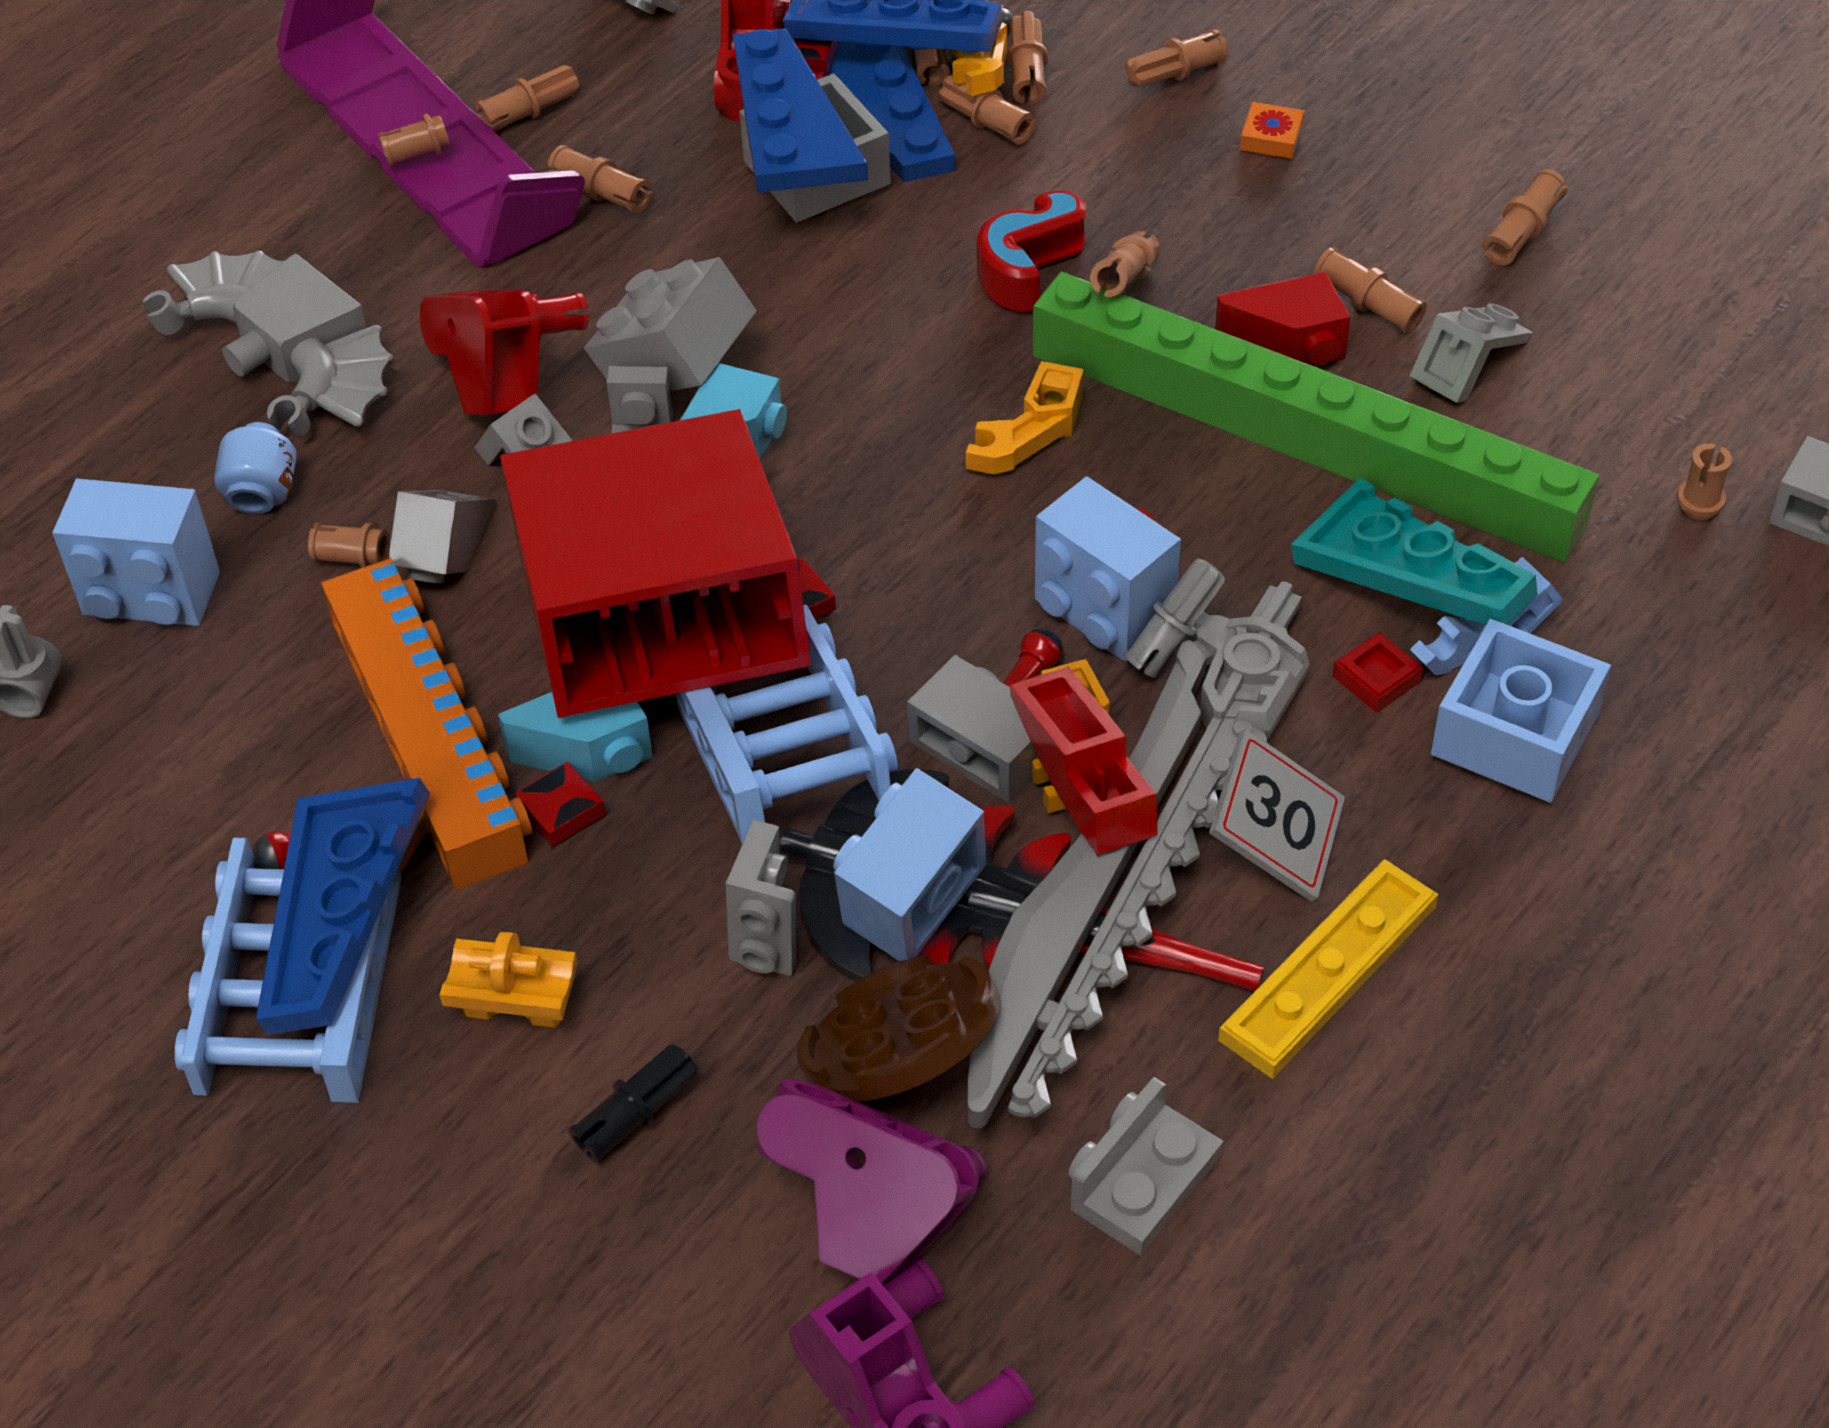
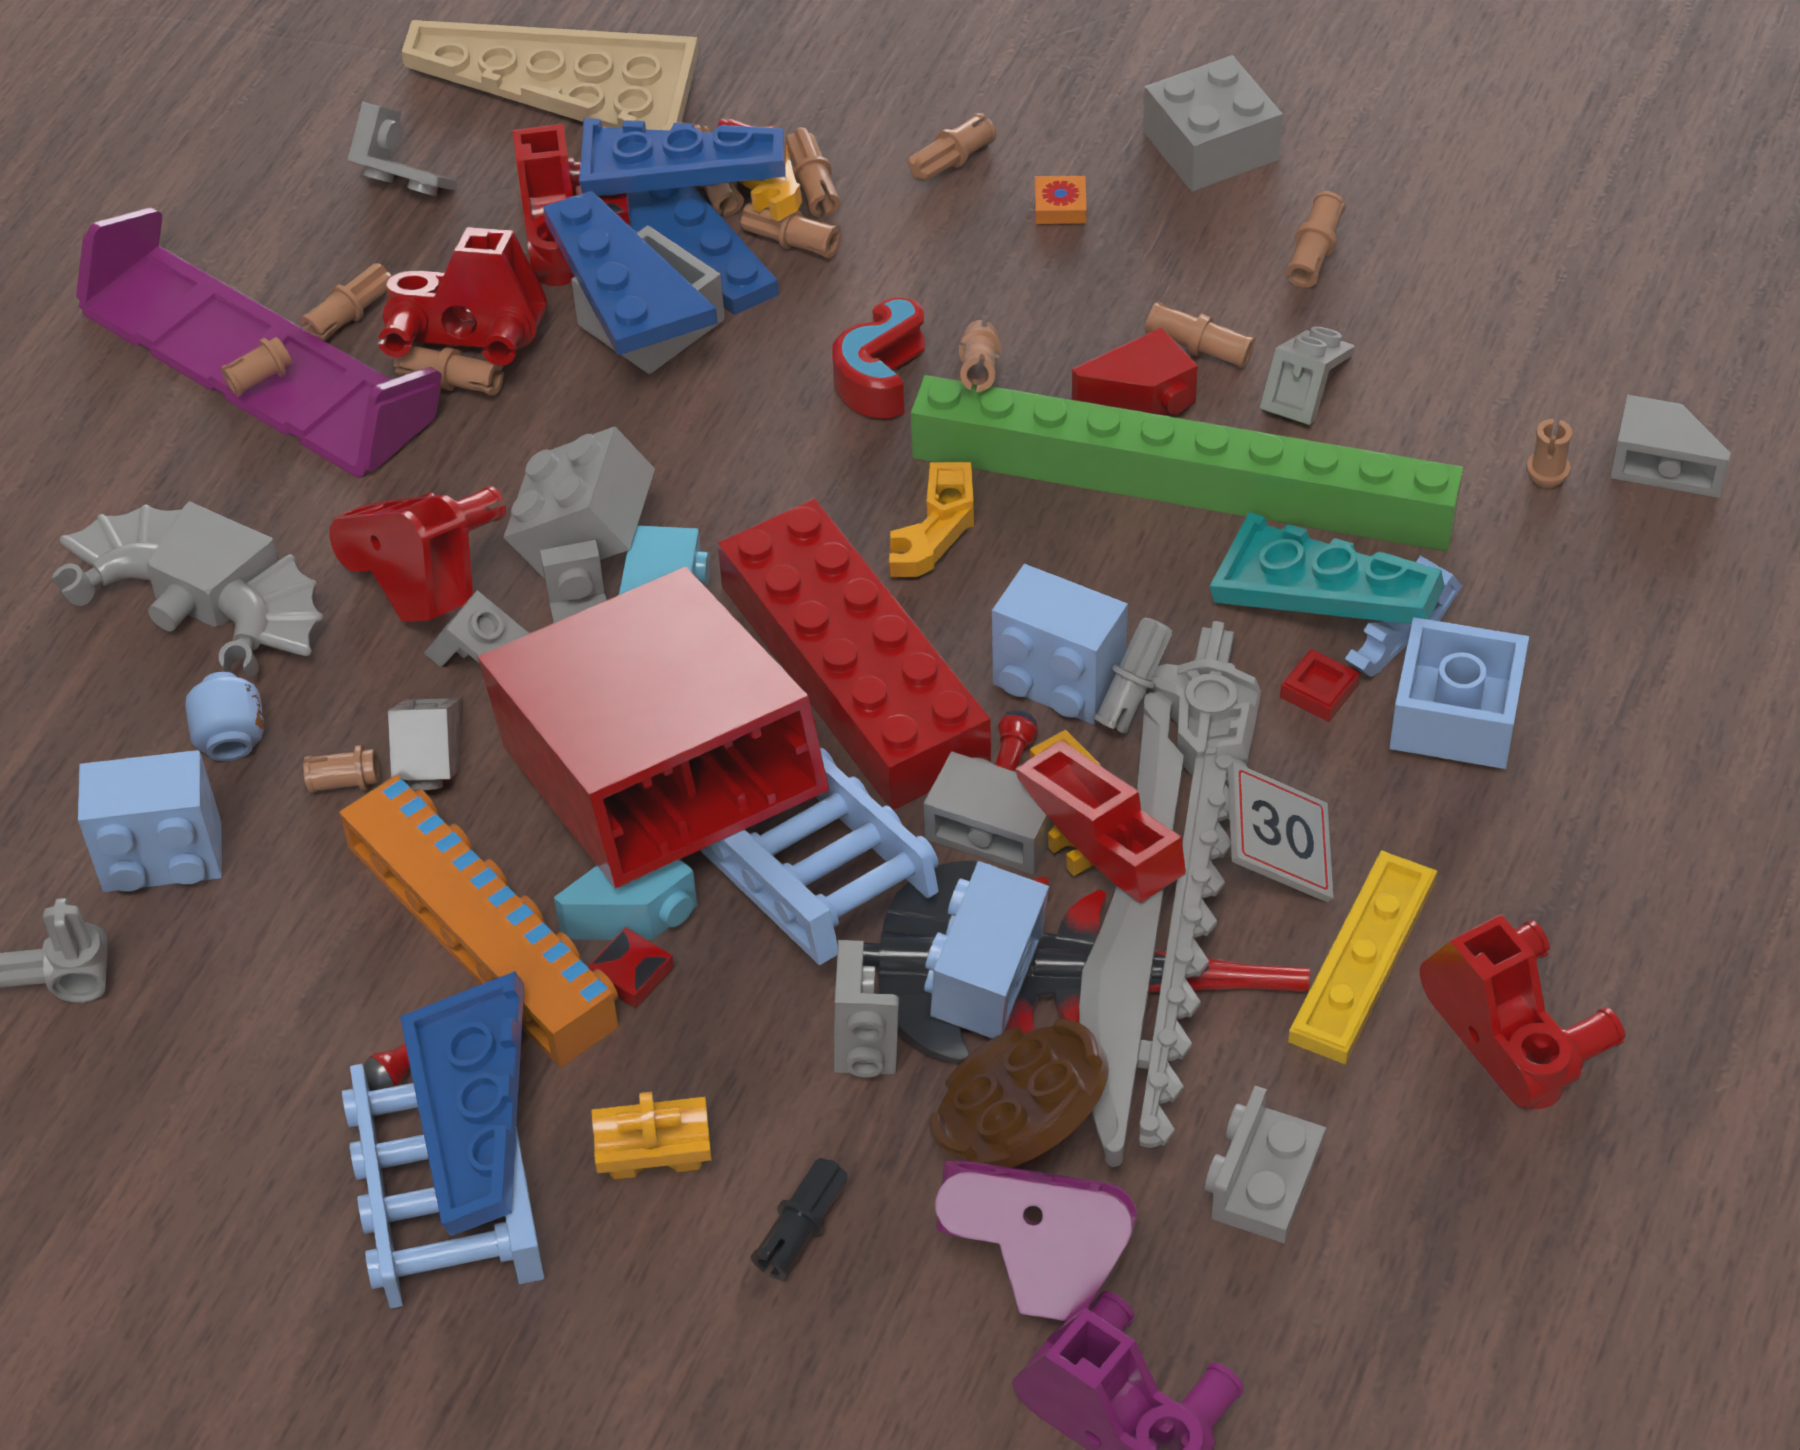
camera: 15 degrees left, 0 degrees up
none -> red piece [378,227,548,366]
none -> red brick [717,498,991,810]
none -> light grey brick [1143,55,1283,192]
none -> red piece [1419,914,1626,1109]

